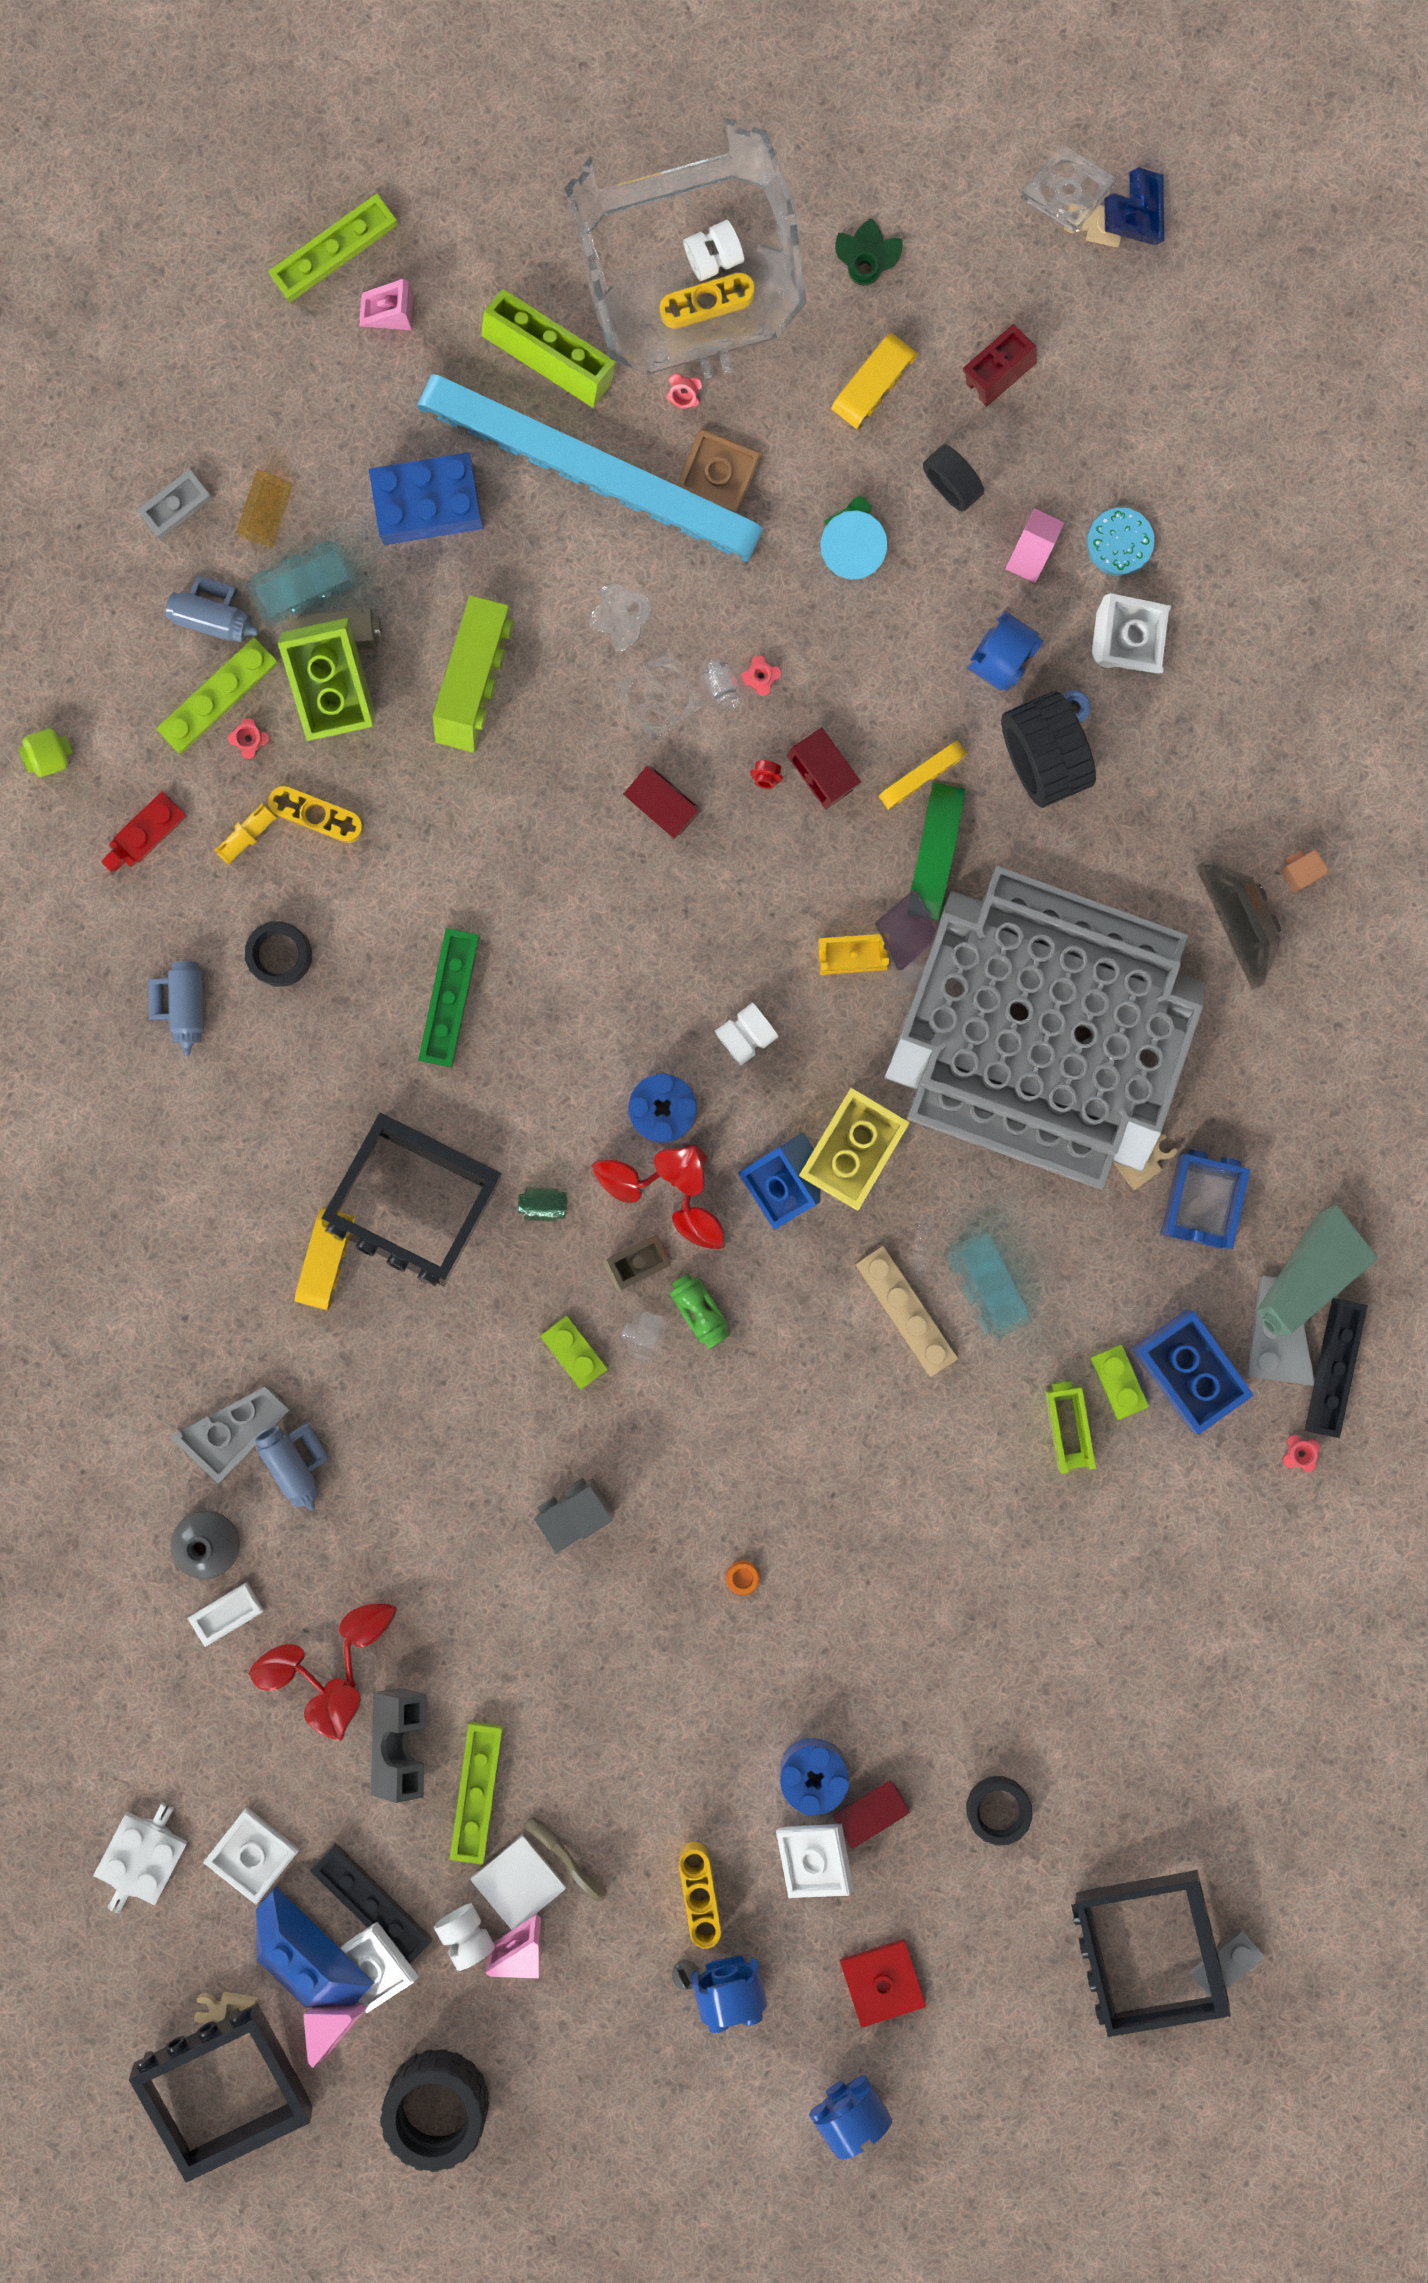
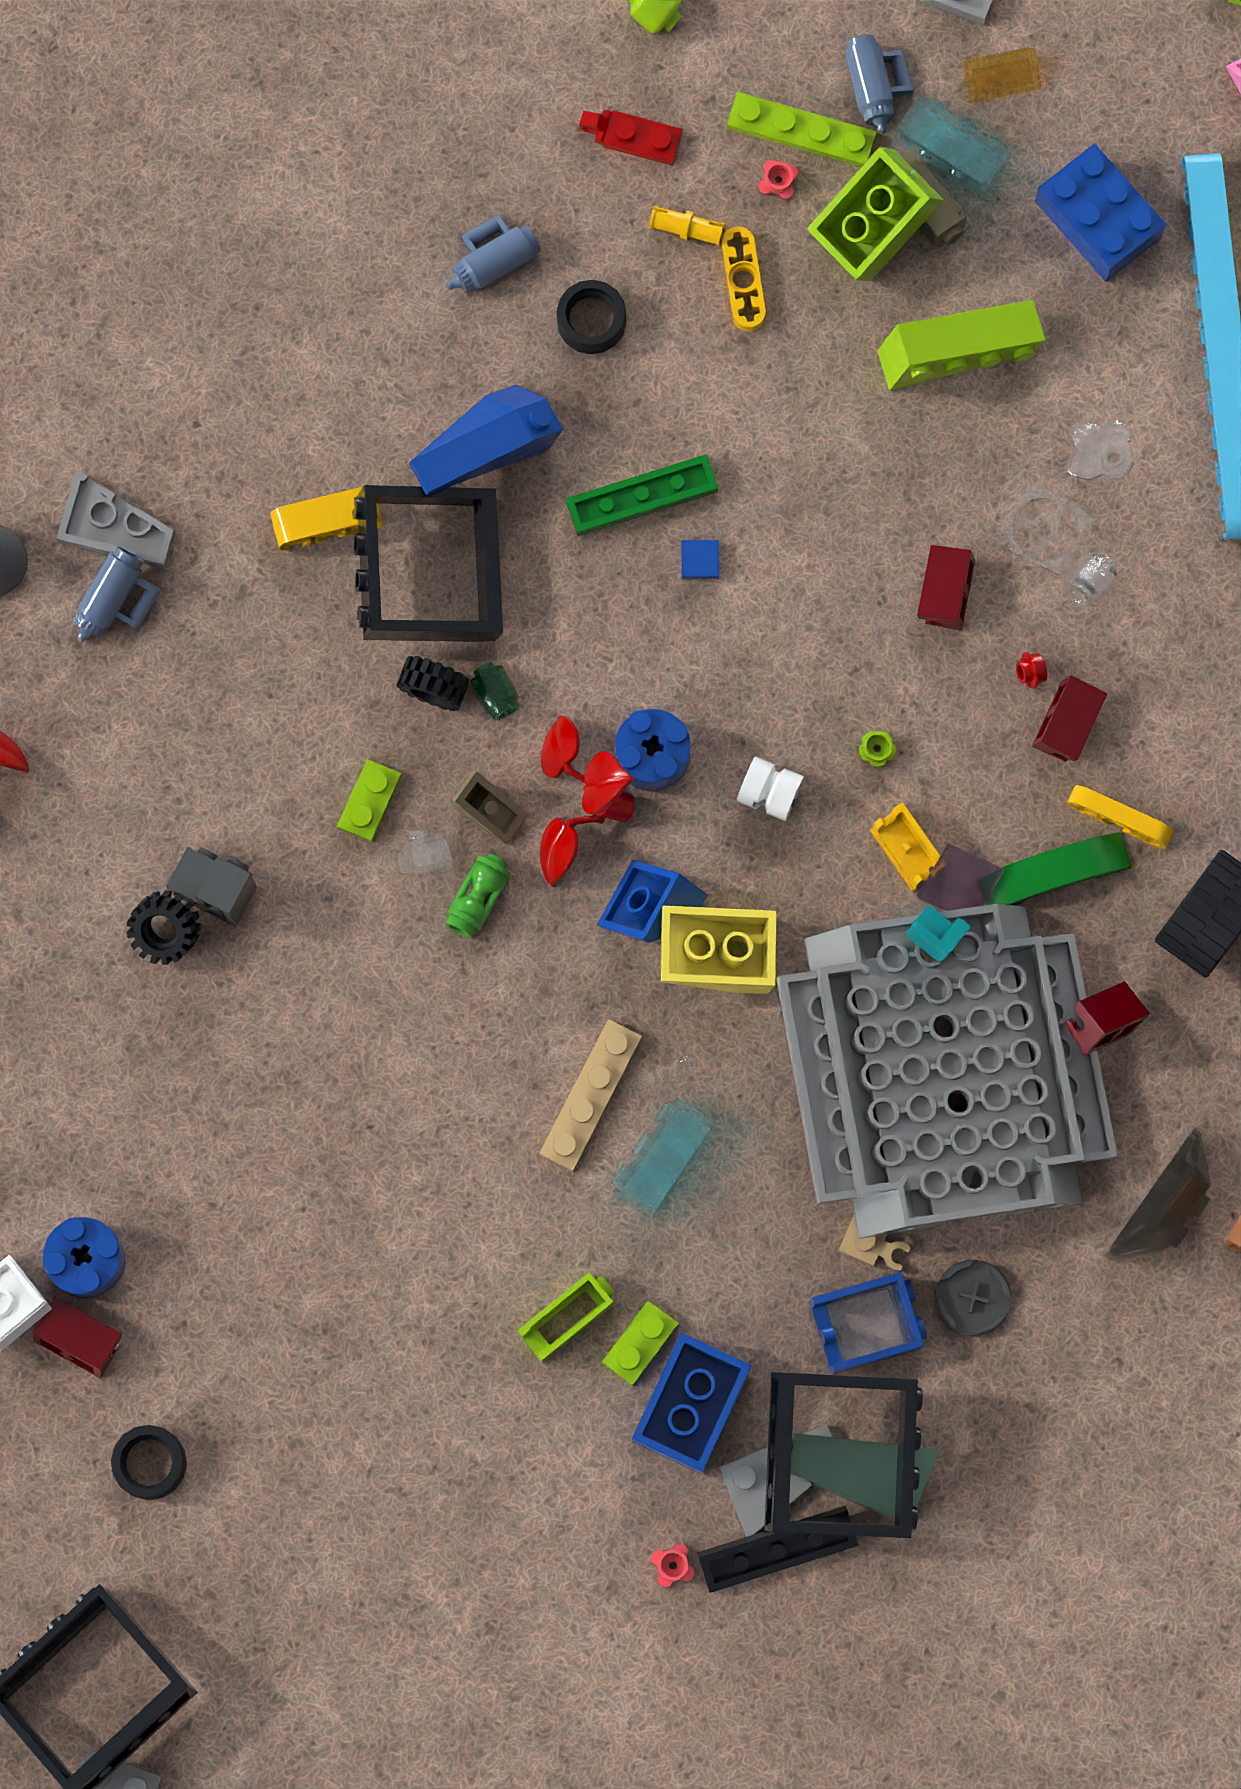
camera: 65 degrees right, 10 degrees down
orange tile [726,1560,760,1596] -> none
coral plate [741,656,781,696] -> none
none -> black tyre [126,890,201,965]
none -> black tyre [396,656,470,711]
none -> blue wedge [409,385,563,495]
none -> blue tile [681,540,719,579]
none -> black window [764,1372,923,1538]
none -> lime plate [859,731,896,767]
none -> teal panel [904,905,971,963]
none -> dark grey tile [935,1259,1012,1337]
none -> dark red hinge [1066,981,1150,1056]

